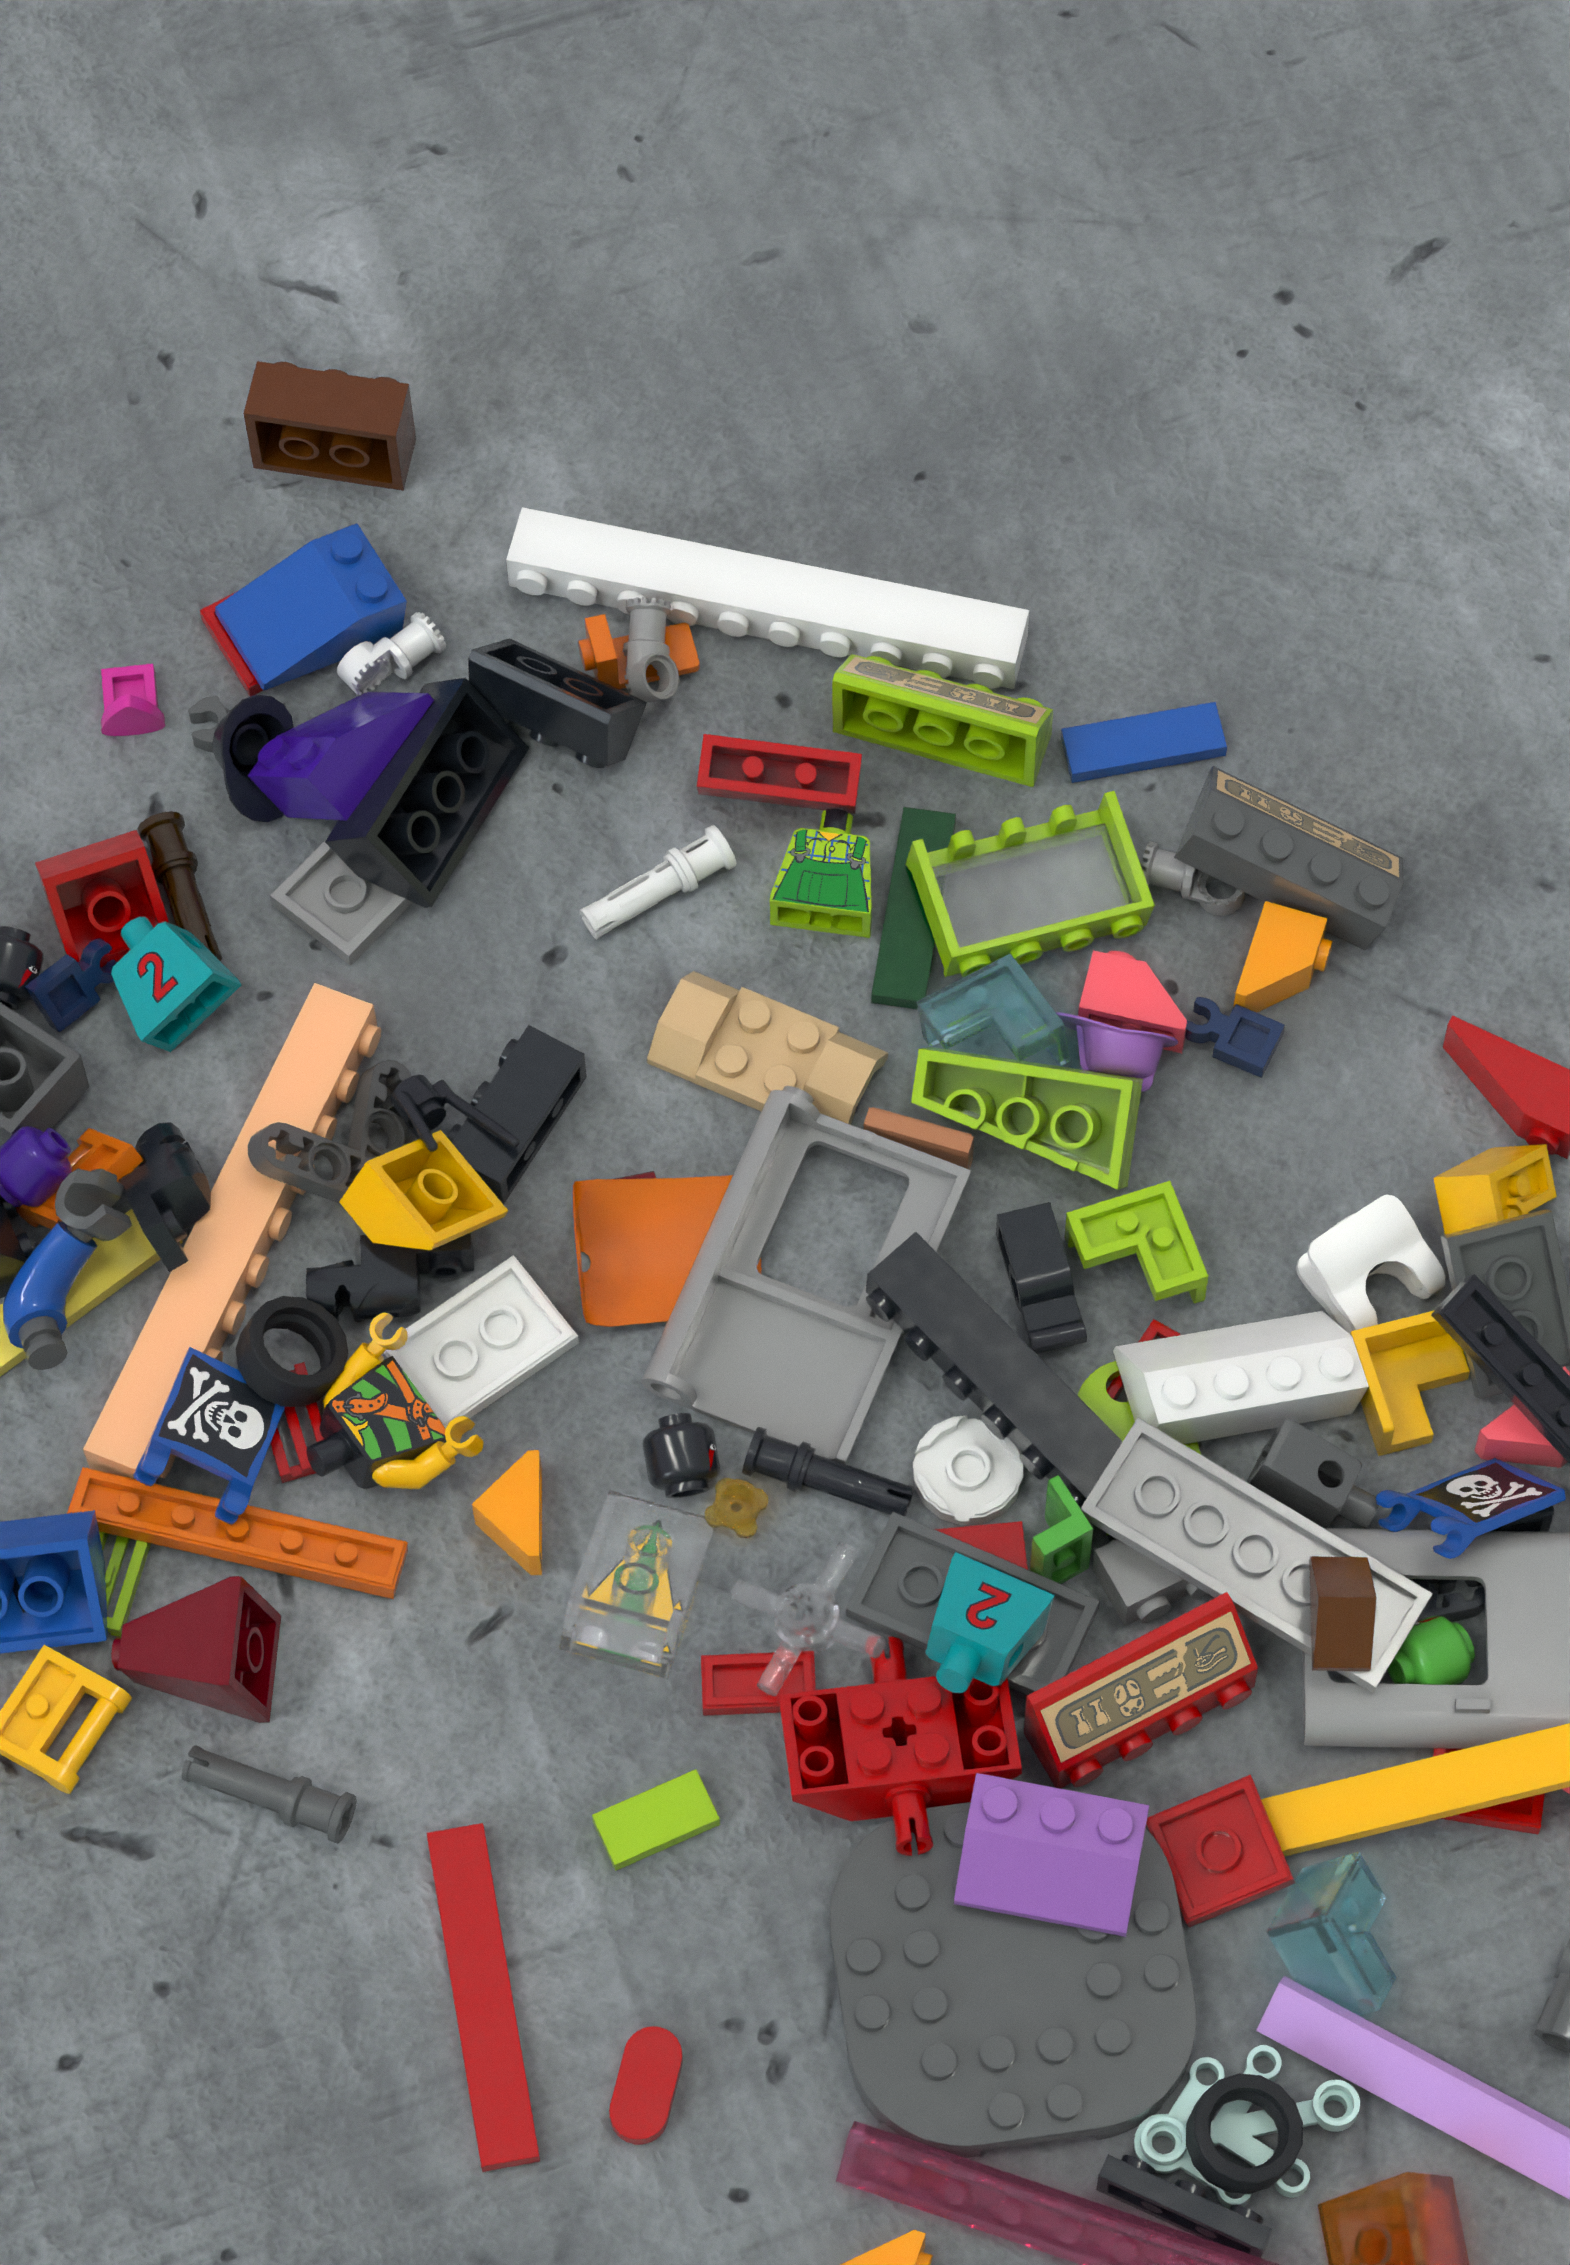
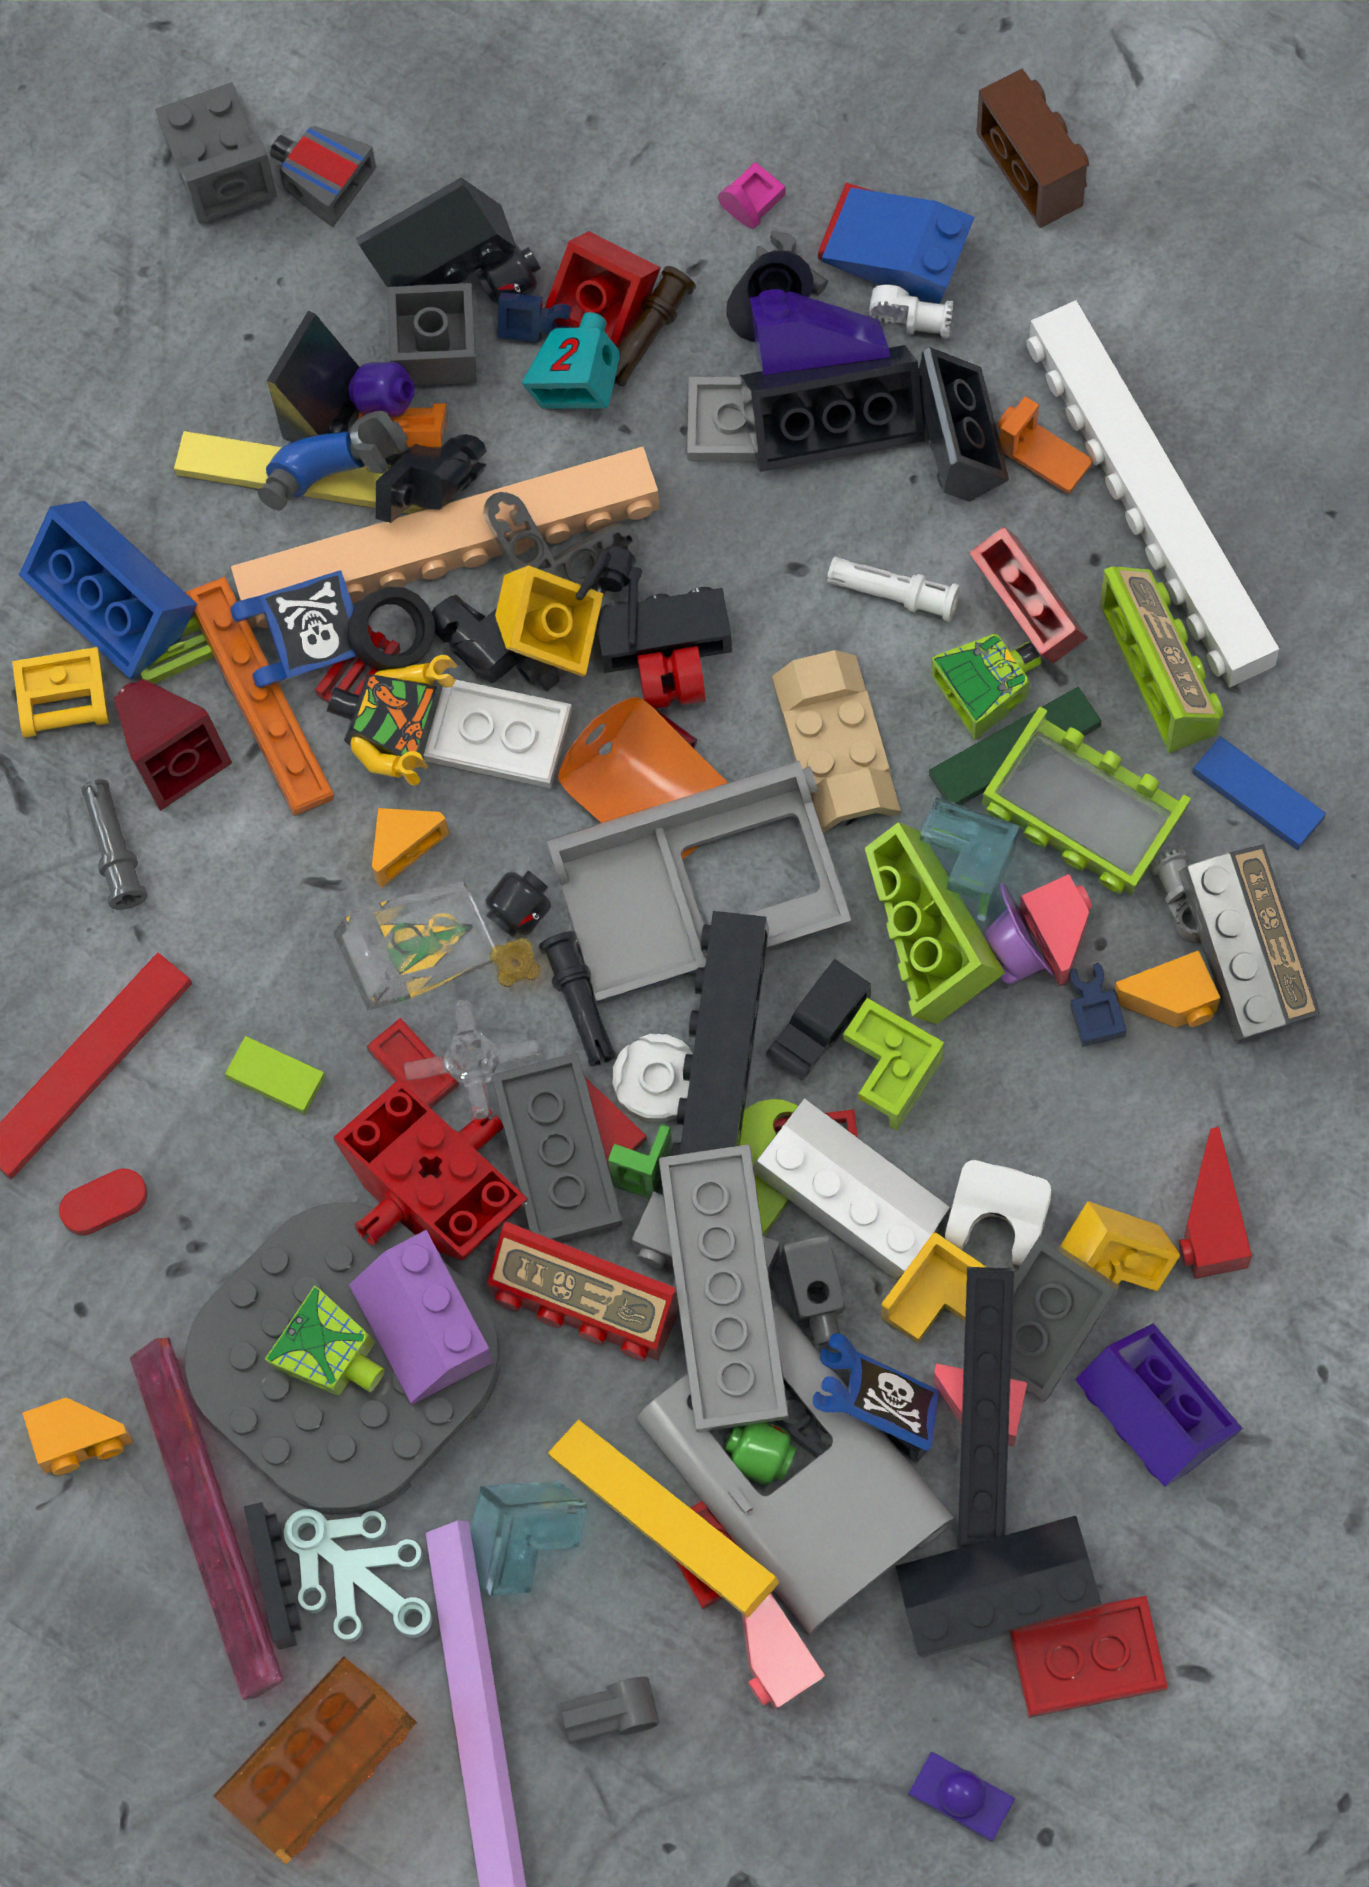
camera: 55 degrees right, 5 degrees up
light grey connector [623,597,679,703] -> none
nougat tile [864,1107,974,1170] -> none
teal torso [925,1552,1055,1693] -> none
red tile [1146,1775,1296,1928] -> none
black tyre [1186,2073,1303,2194] -> none
reddish brown slope [1309,1556,1377,1671] -> none
none -> torso [265,1286,385,1396]
none -> red wheel [637,646,706,709]

